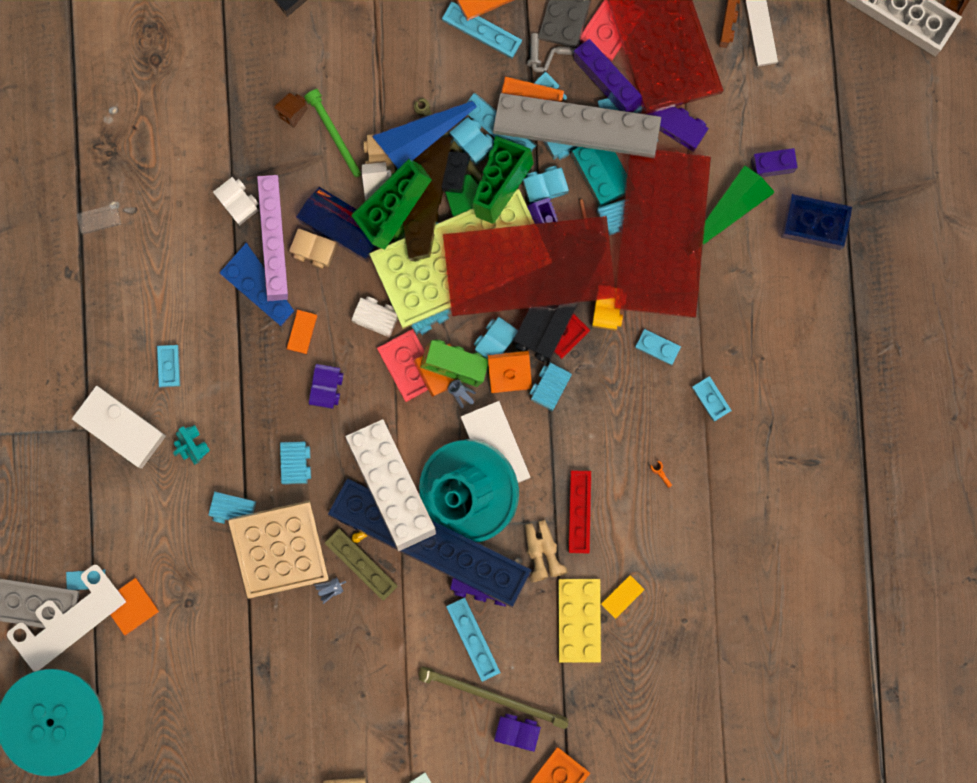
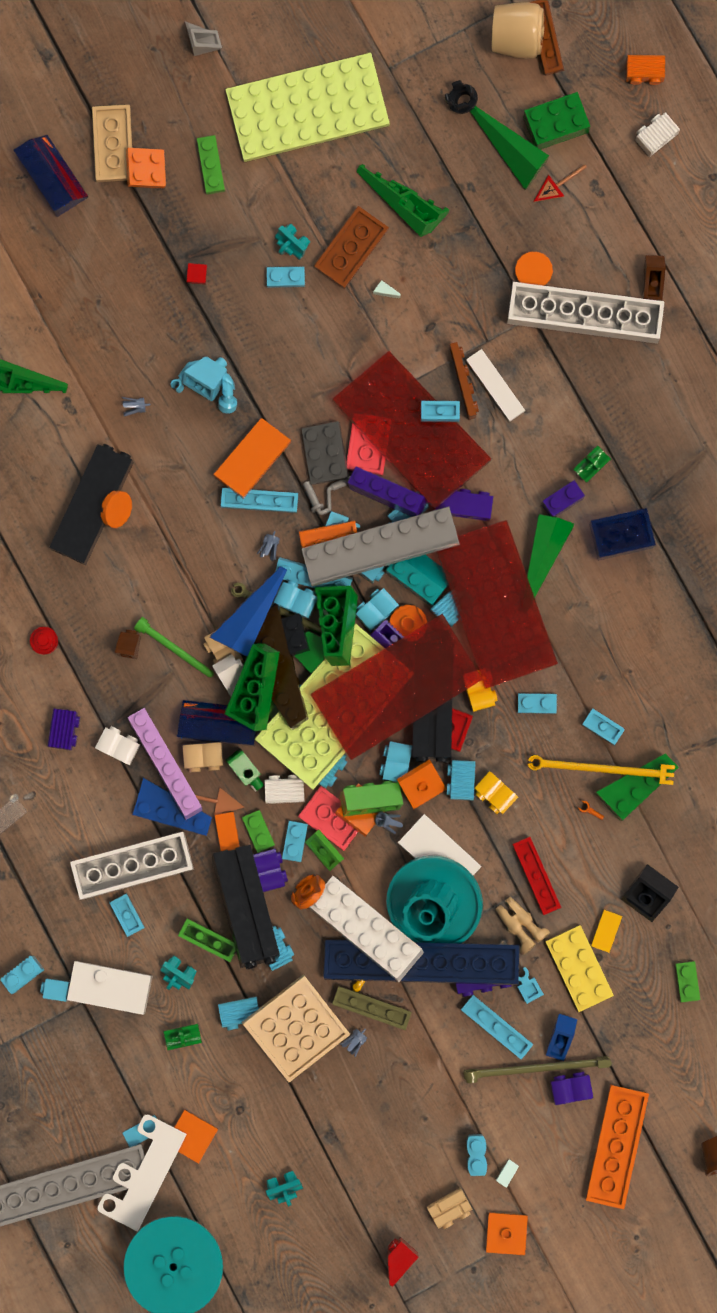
camera: 20 degrees left, 0 degrees up
none -> medium azure brick [1,956,44,994]
none -> red plate [30,627,59,655]
none -> medium azure brick [40,978,70,1002]
none -> dark purple brick [48,708,80,751]
none -> white brick [70,832,194,900]
none -> green hips [163,1024,202,1051]
none -> bright green brick [178,918,236,962]
none -> nougat piece [195,788,245,815]
none -> black brick [212,845,280,969]
none -> torso [225,748,264,792]
none -> bright green plate [242,810,275,853]
none -> sand blue piece [257,531,280,561]
none -> teal hips [266,1171,303,1207]
none -> medium azure plate [282,821,308,862]
none -> orange tile [291,875,325,910]
none -> bright green plate [305,830,344,871]
none -> orange tile [390,605,428,643]
none -> medium azure plate [421,401,460,422]
none -> medium azure brick [466,1134,487,1176]
none -> yellow brick [474,771,518,815]
none -> medium azure plate [517,967,544,1004]
none -> yellow hinge [528,755,675,785]
none -> blue slope [546,1014,578,1061]
none -> green hips [573,446,611,483]
none -> green wedge [594,753,679,821]
none -> black slope [621,864,679,922]
none -> bright green plate [675,961,700,1002]

